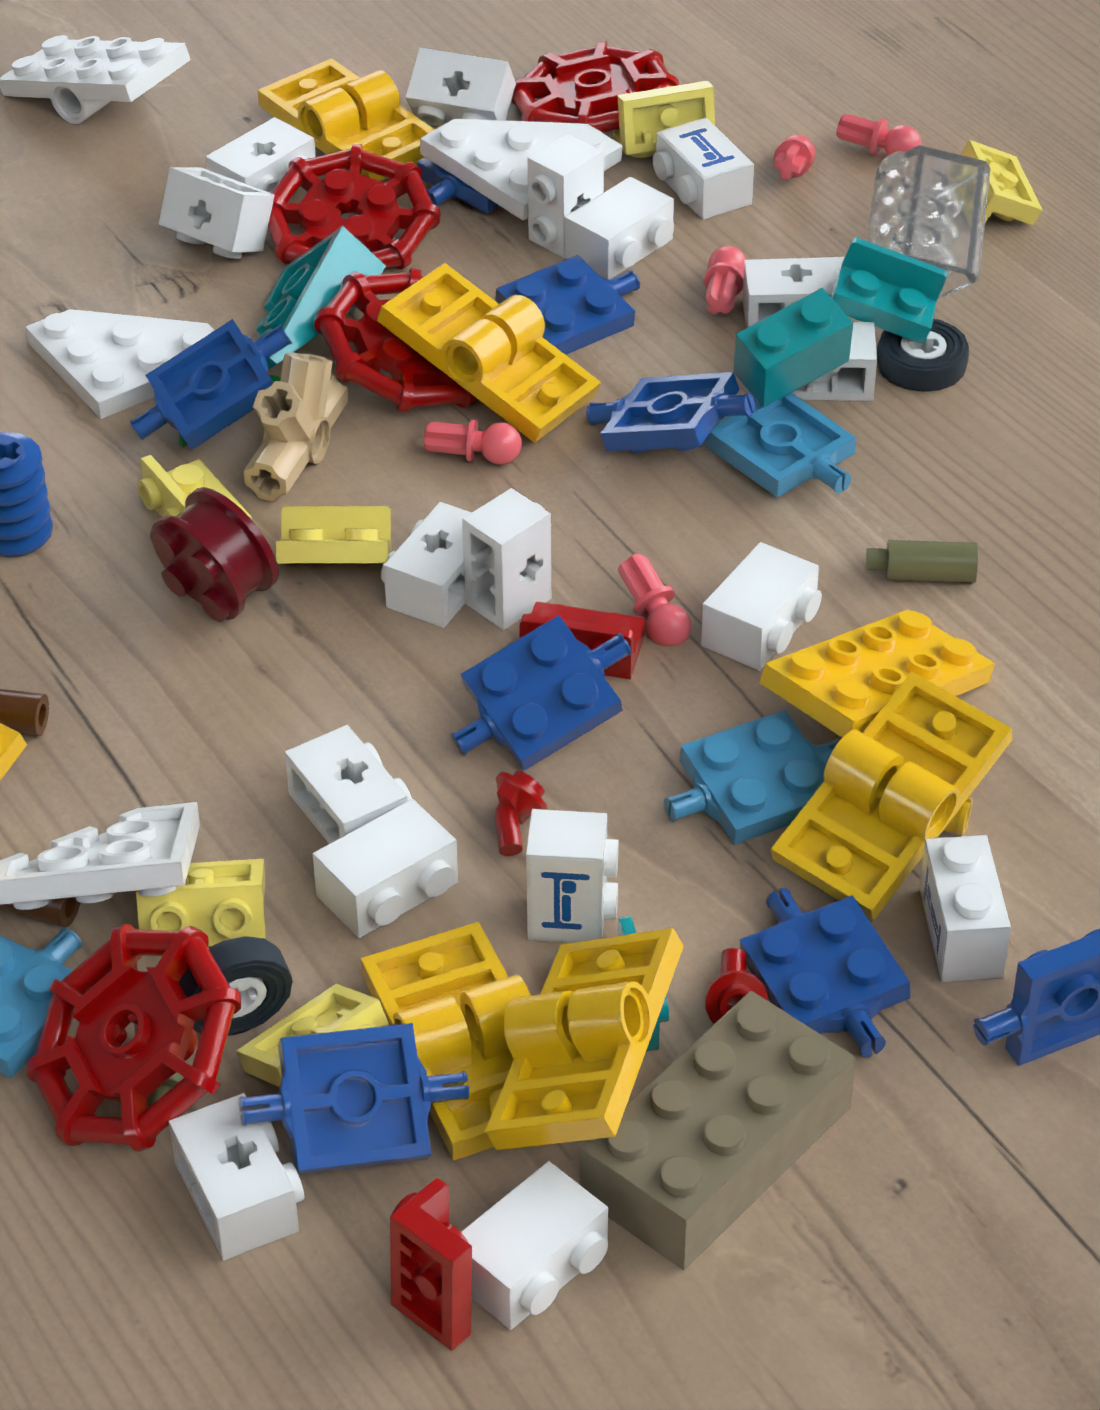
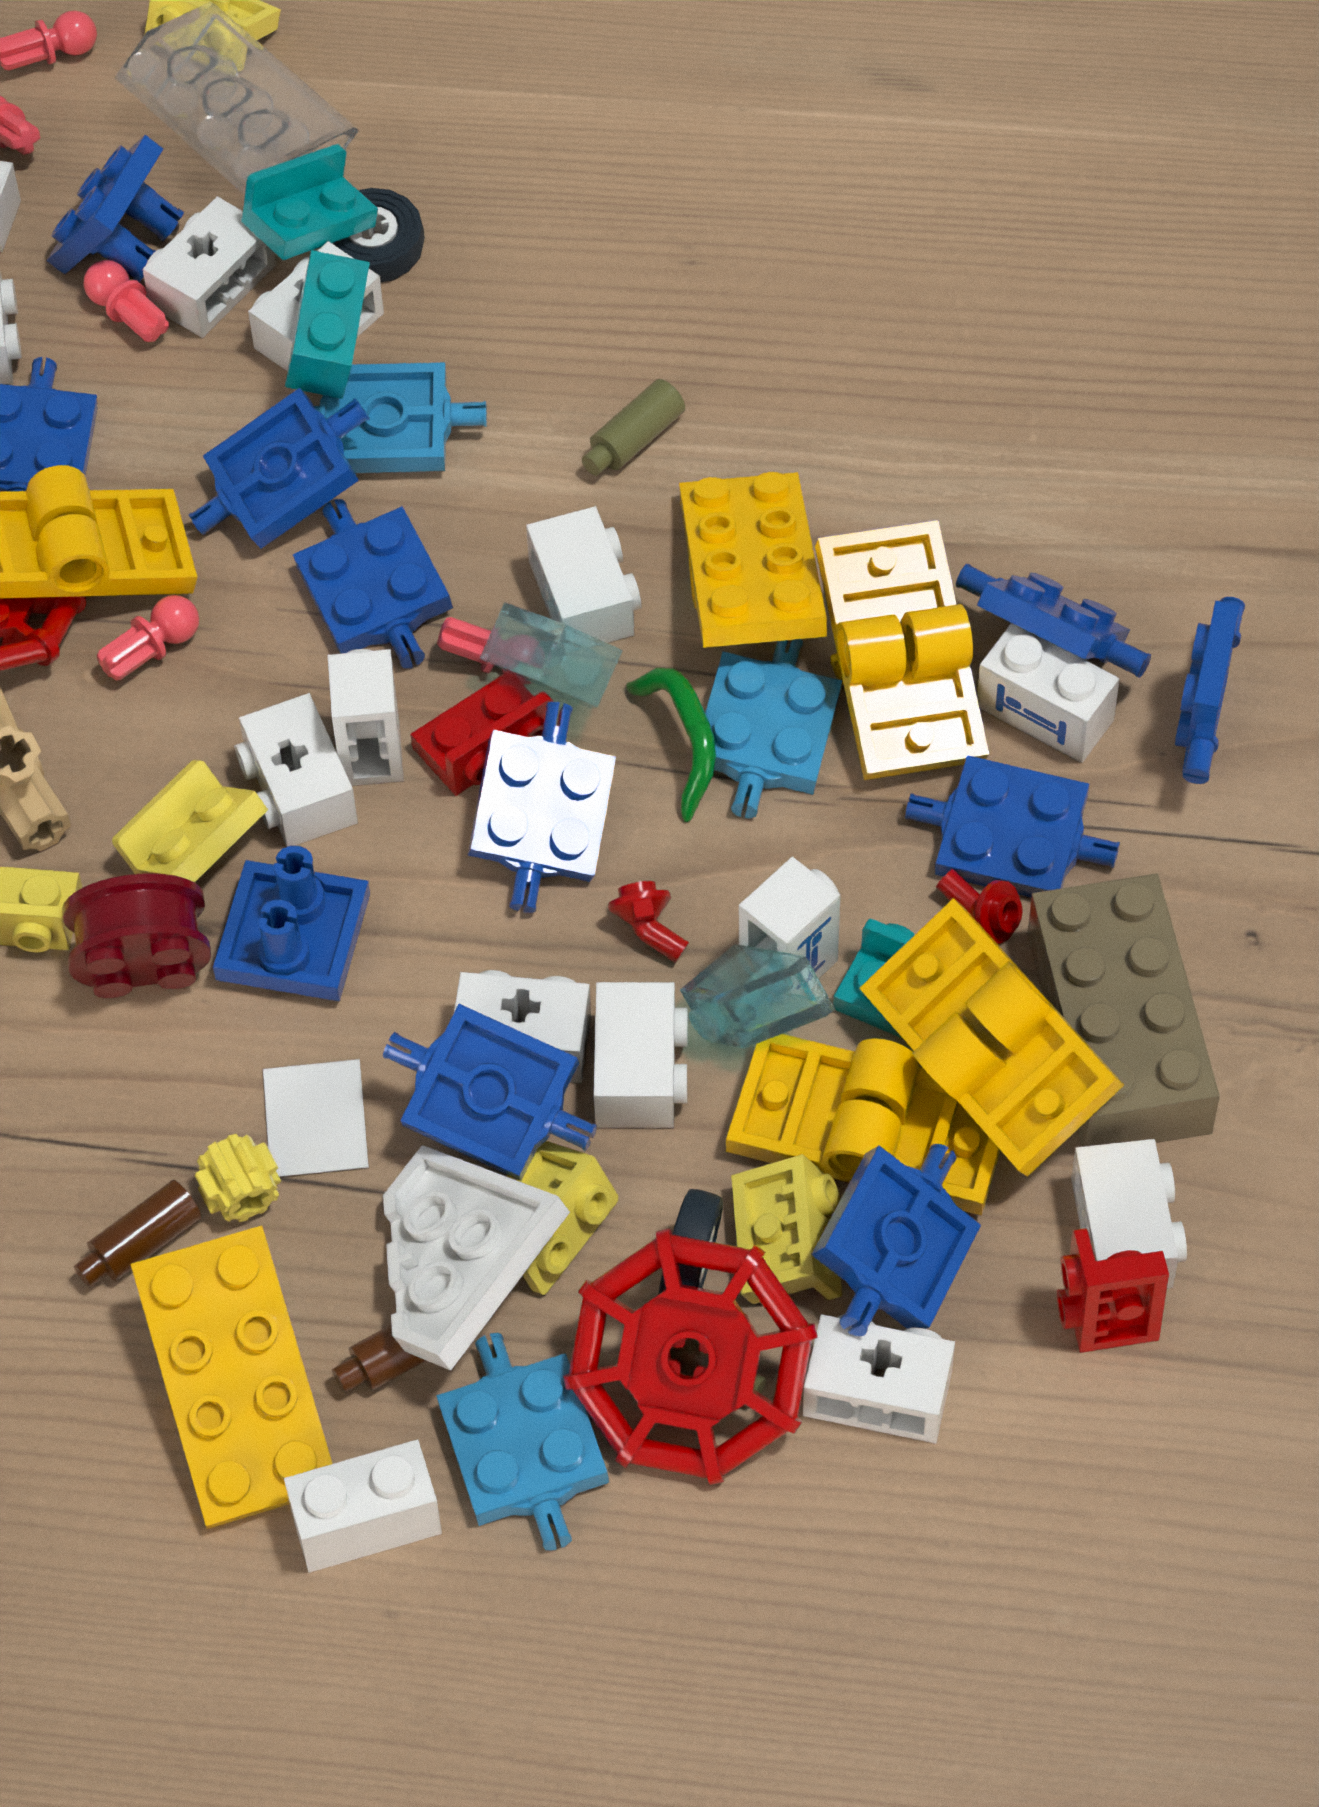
camera: 50 degrees left, 15 degrees up
none -> blue plate [46,135,184,282]
none -> light yellow gear [195,1134,281,1222]
none -> blue plate [213,846,370,1002]
none -> white sticker [263,1059,369,1177]
none -> blue plate [292,499,453,668]
none -> blue plate [383,1003,597,1181]
none -> clear light blue slope [479,602,623,709]
none -> green animal [626,667,716,822]
none -> clear light blue slope [680,944,835,1049]
none -> blue plate [956,564,1151,678]

